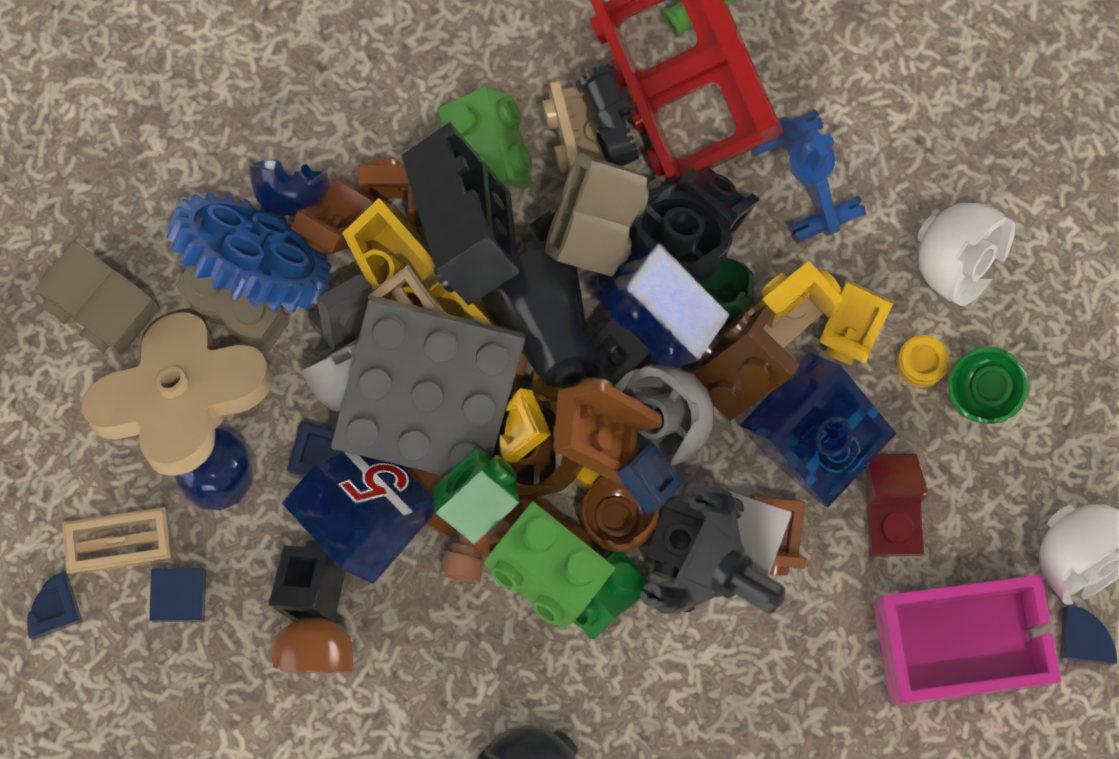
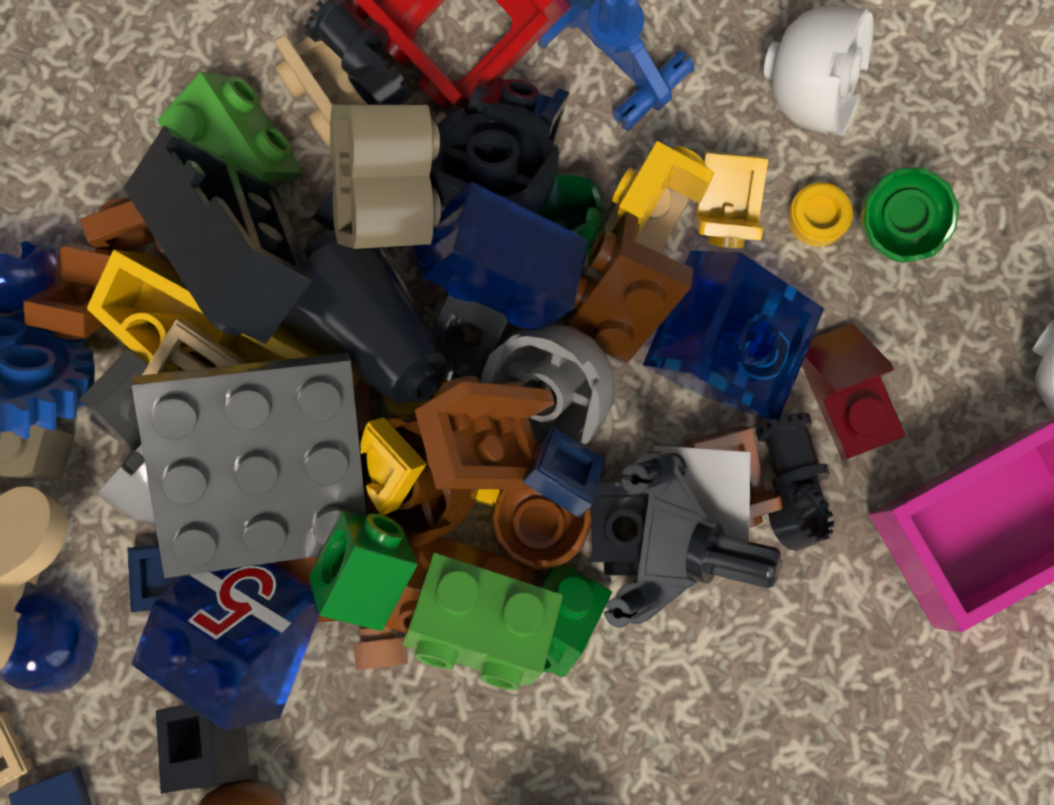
camera: 20 degrees left, 5 degrees up
none -> black connector [756,412,834,551]

